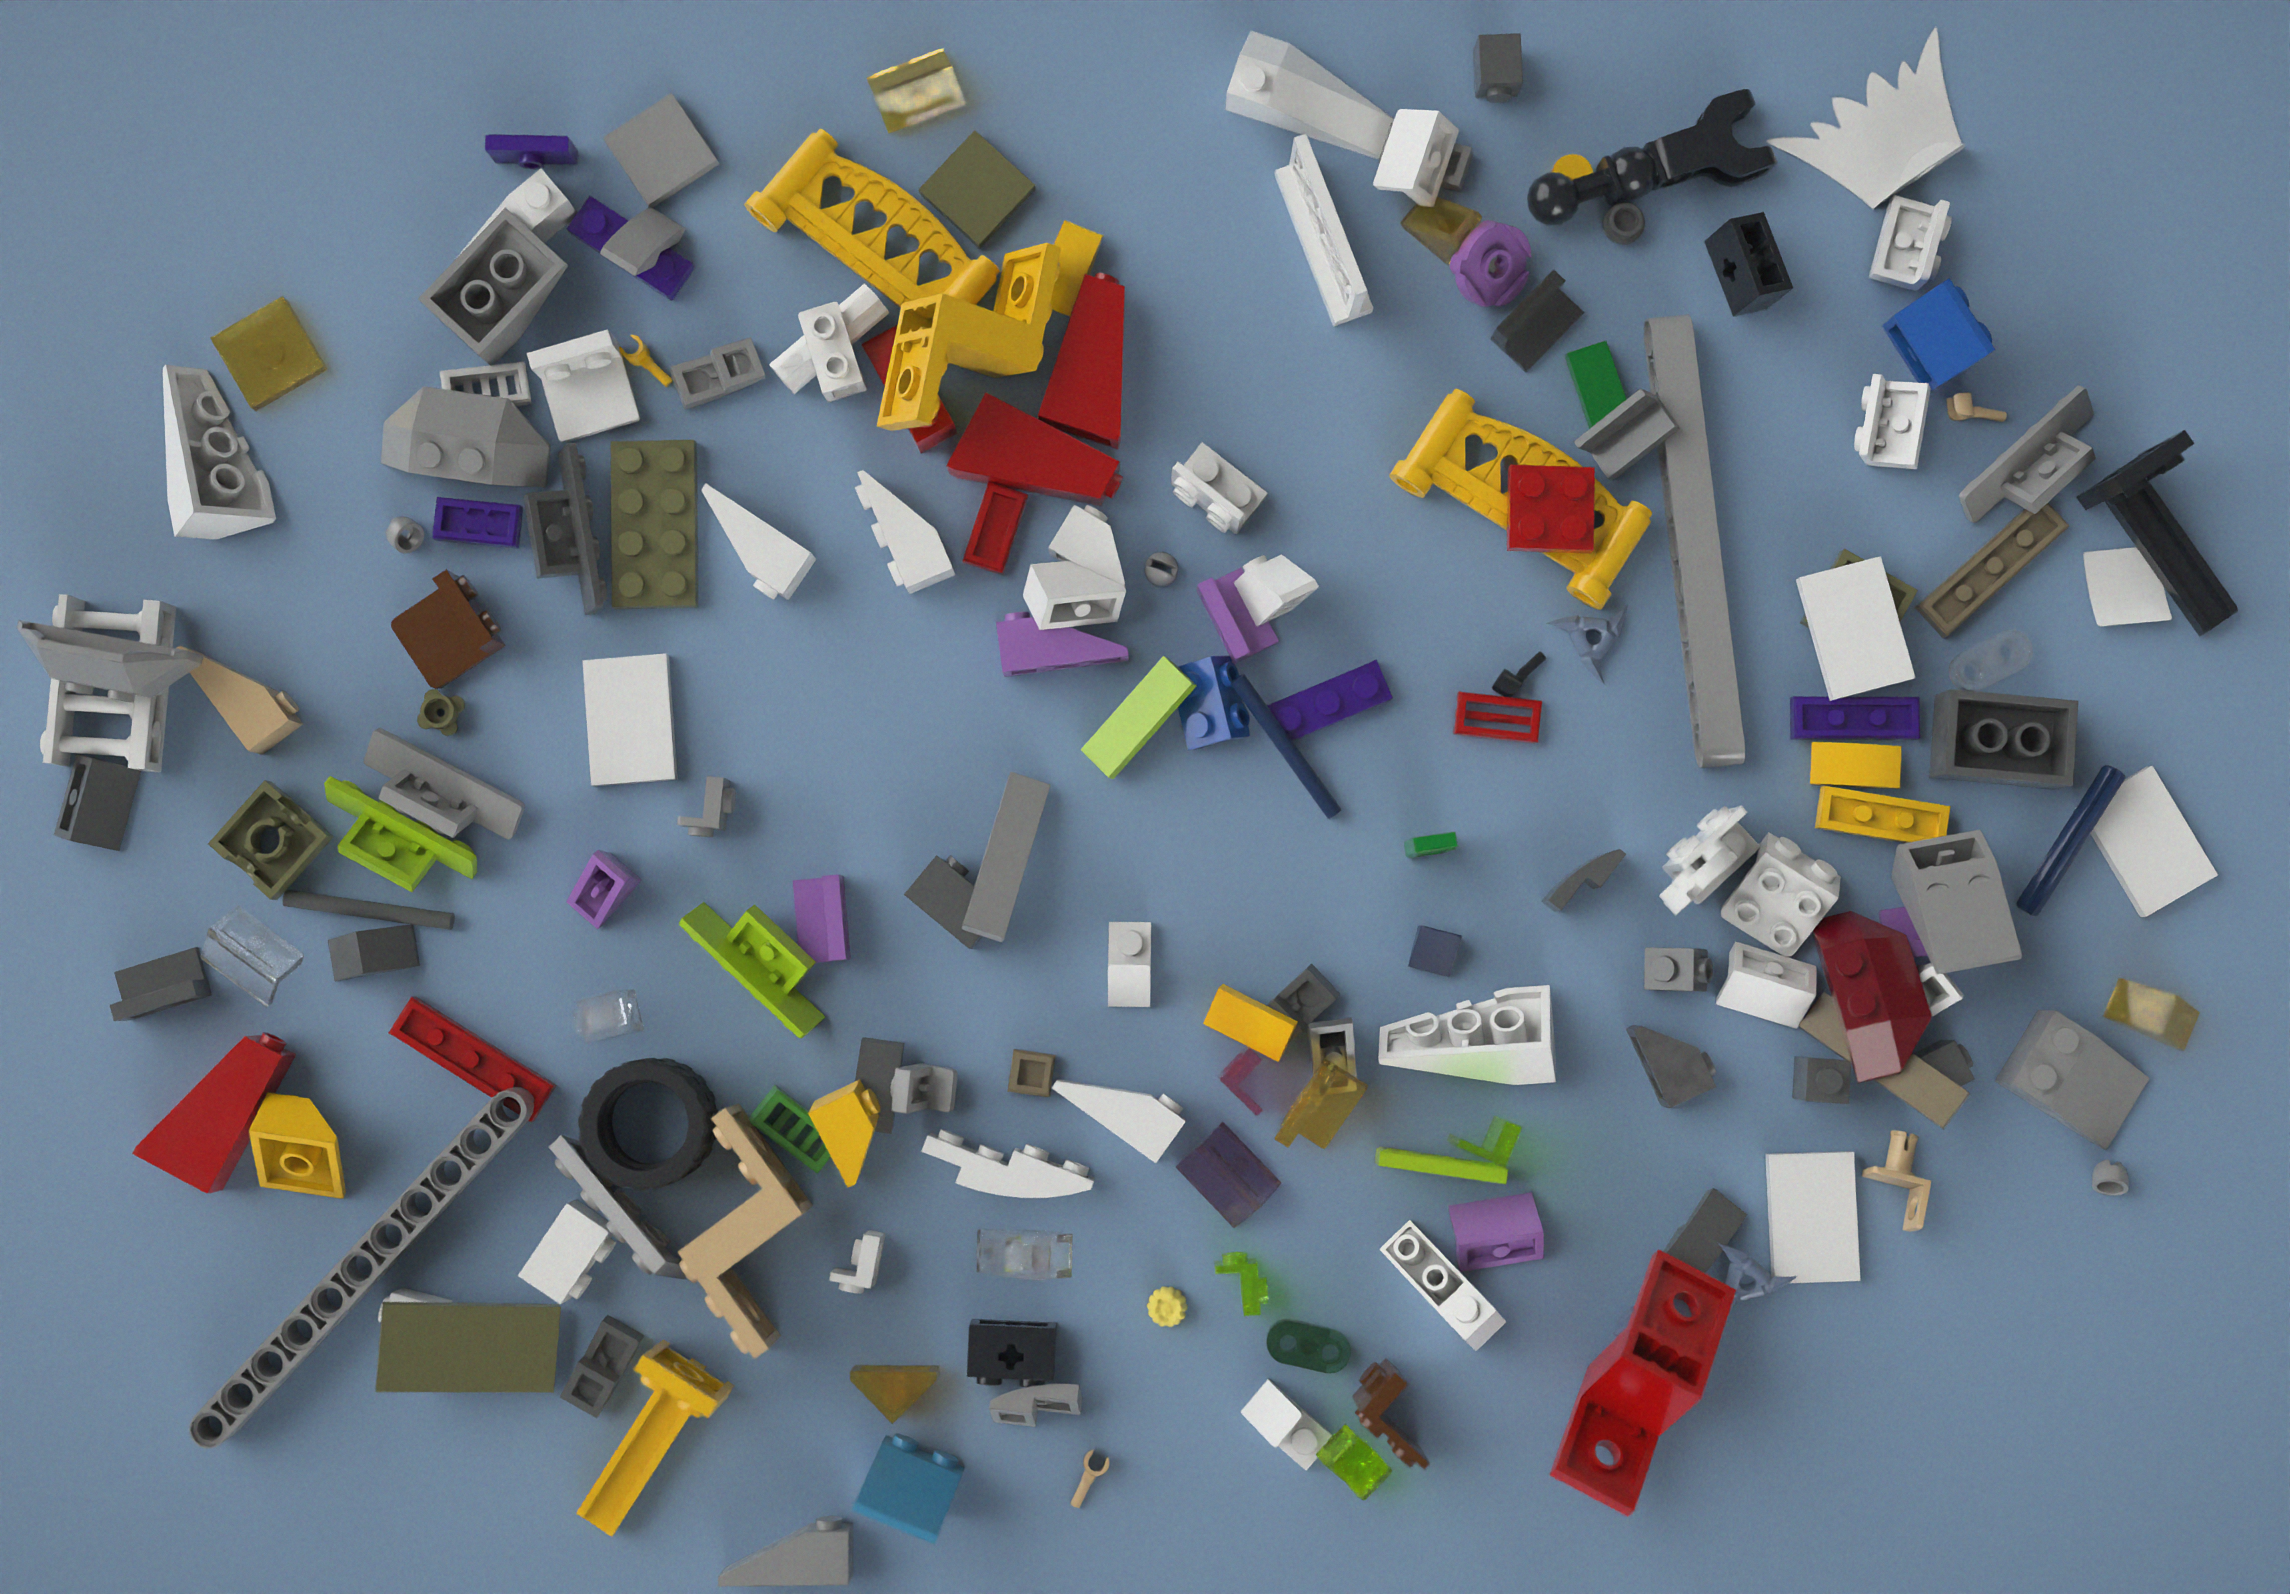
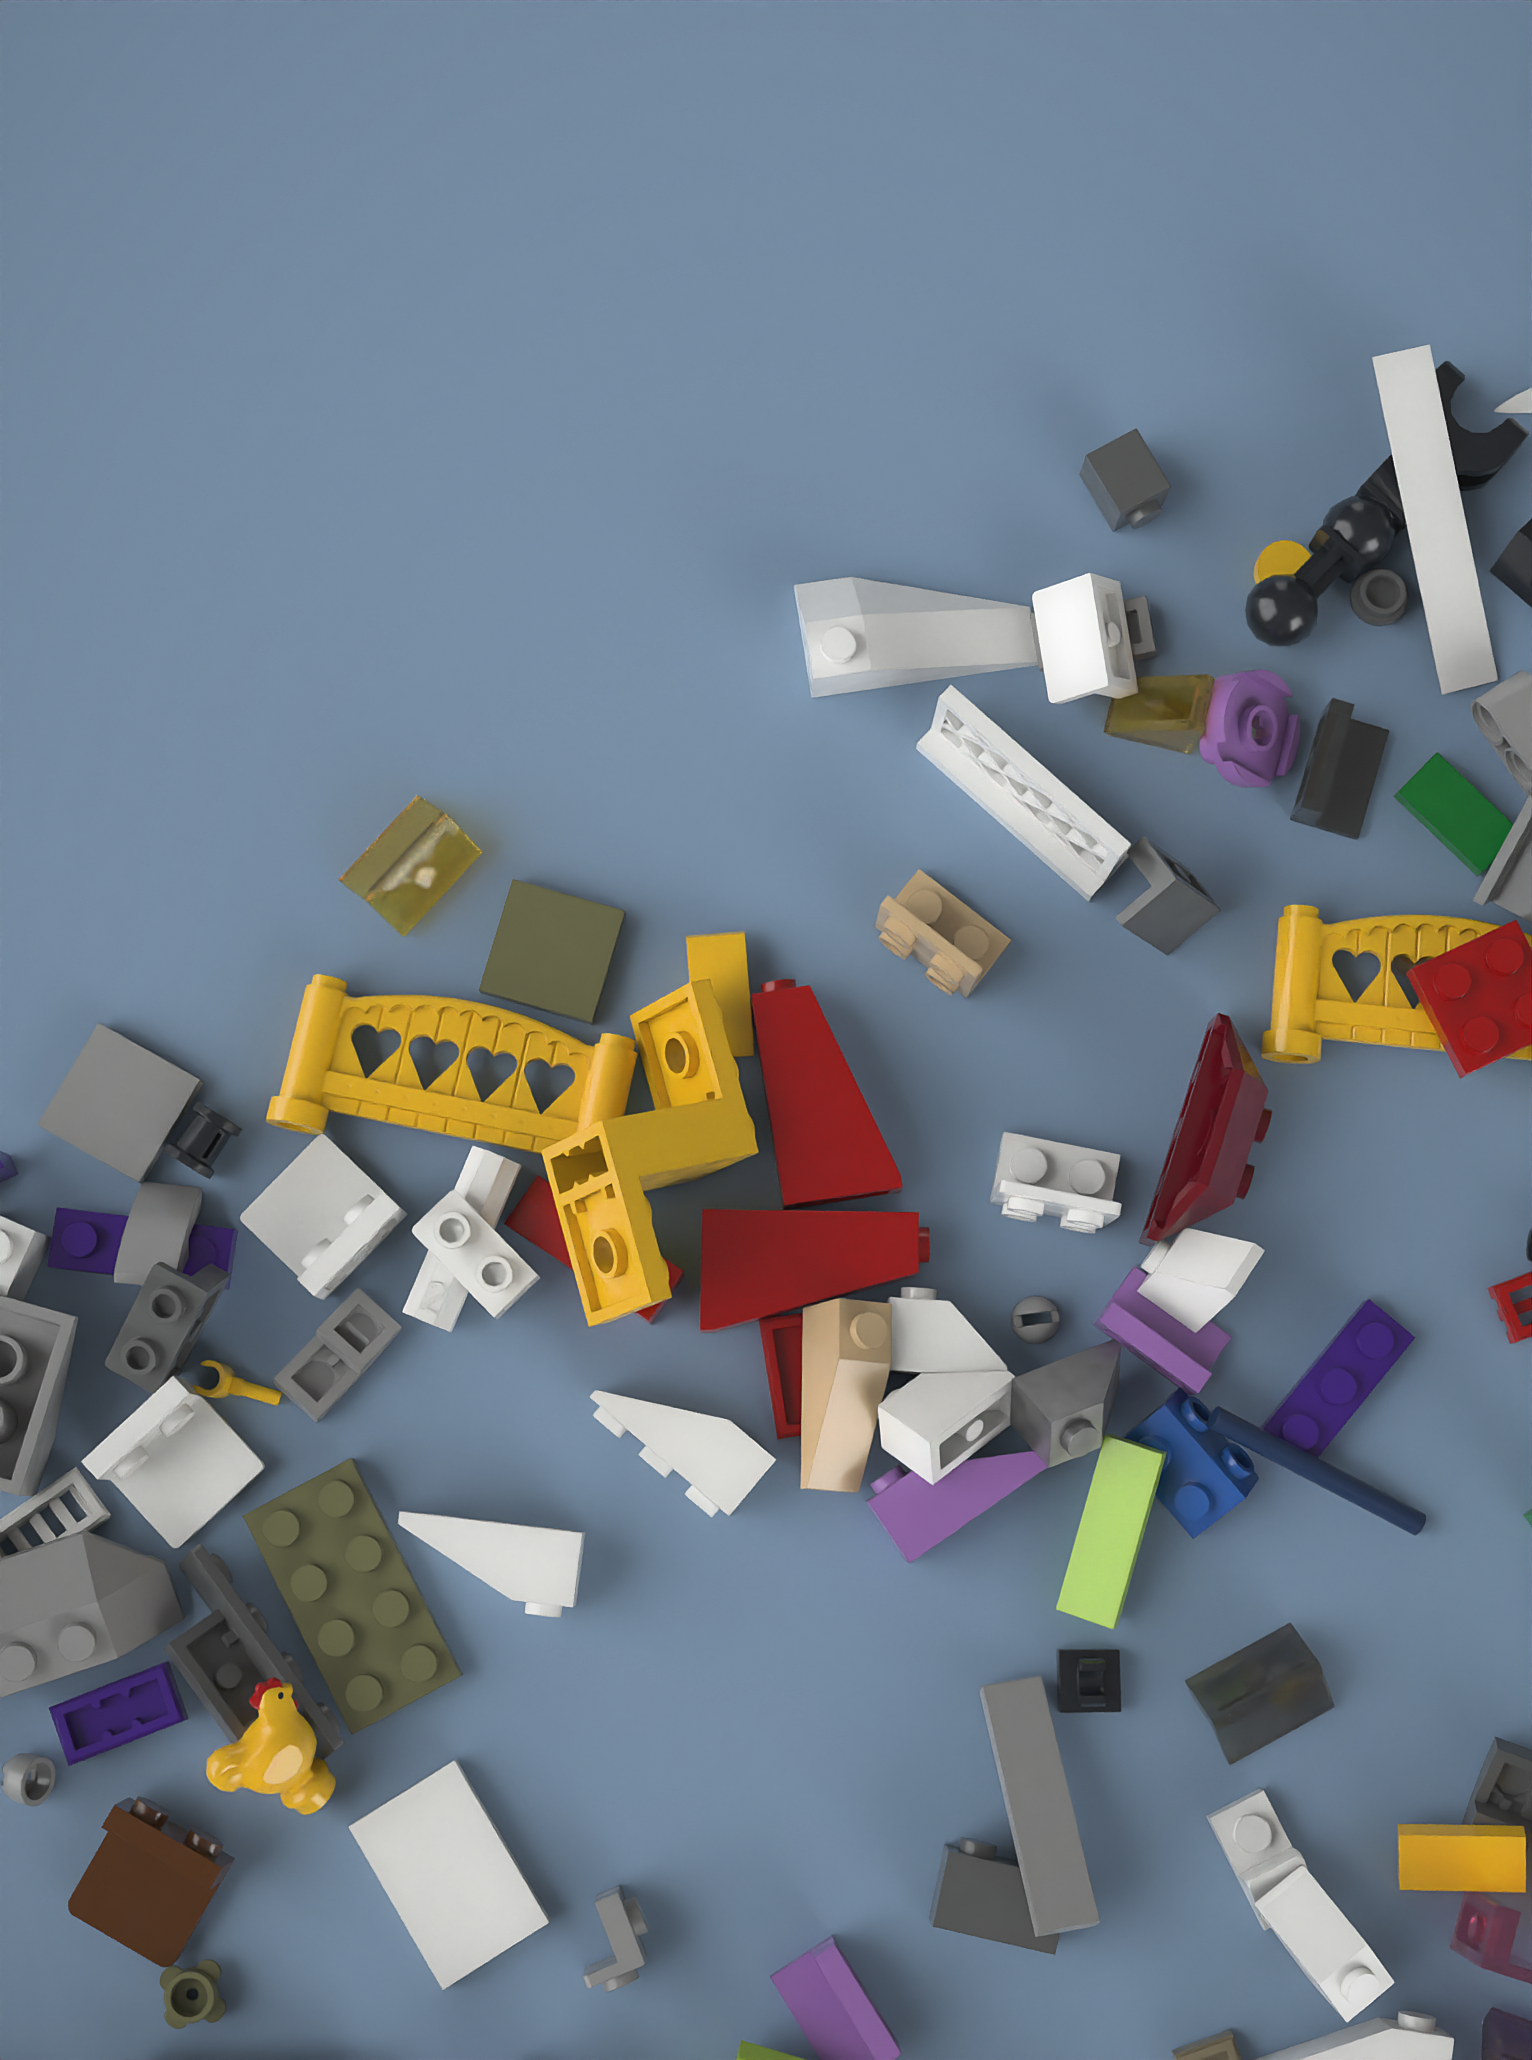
camera: 30 degrees left, 5 degrees down
none -> dark grey bracket [105,1262,231,1394]
none -> black bush [165,1101,243,1179]
none -> yellow animal [206,1677,336,1815]
none -> white bracket [240,1134,408,1301]
none -> tan slope [801,1298,892,1493]
none -> tan bracket [875,869,1011,998]
none -> flat silver slope [1010,1339,1121,1468]
none -> black tile [1056,1649,1121,1713]
none -> dark grey panel [1115,836,1221,956]
none -> dark red wedge [1139,1013,1272,1247]
none -> clear smoke panel [1185,1622,1335,1765]
none -> white slope [1254,1864,1395,2023]
none -> white sticker [1372,344,1498,695]

